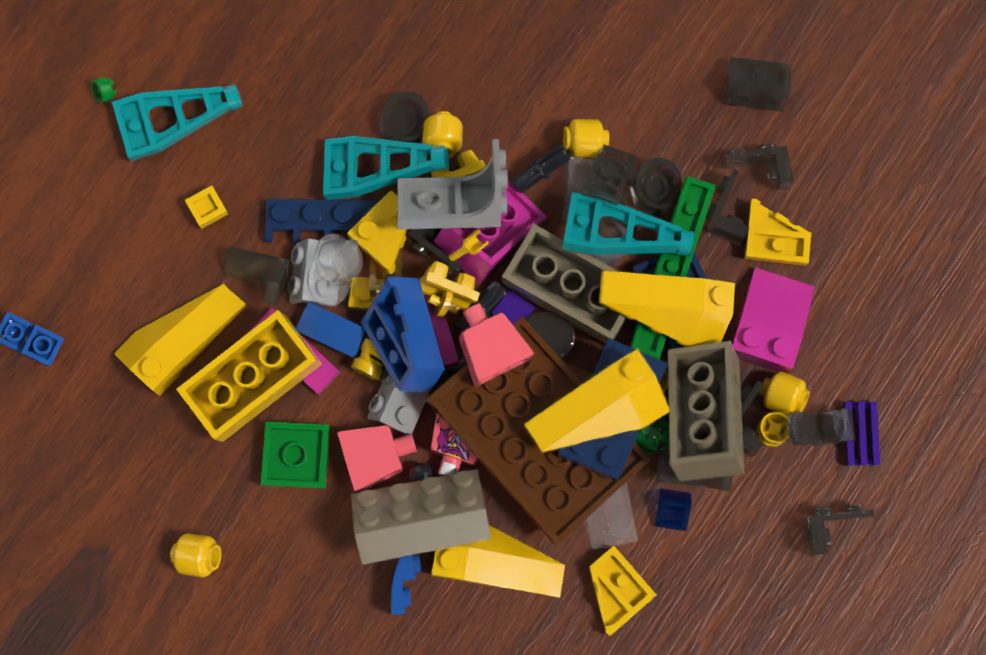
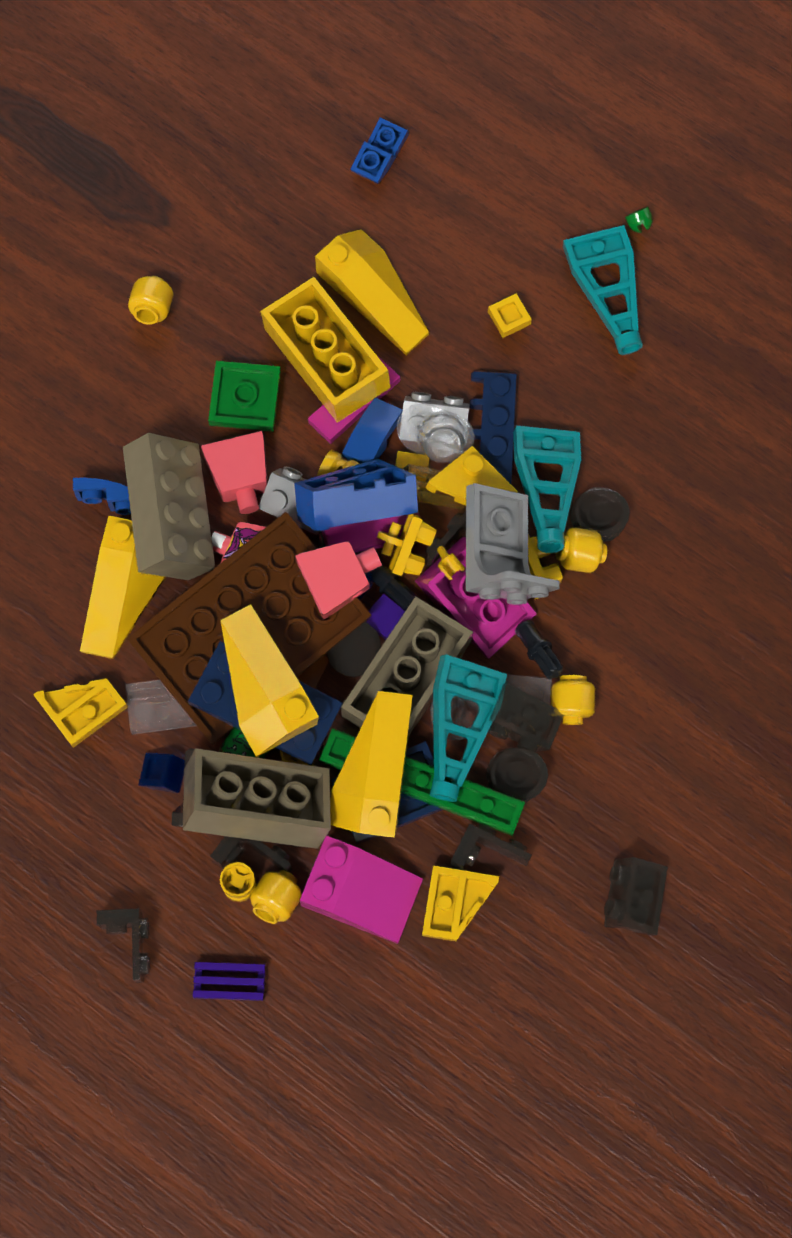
camera: 90 degrees right, 5 degrees down
clear smoke bracket [225,246,289,305] -> none
black hinge [408,462,434,483] -> none
clear smoke bracket [722,143,794,191] -> none
clear smoke bracket [787,408,855,447] -> none

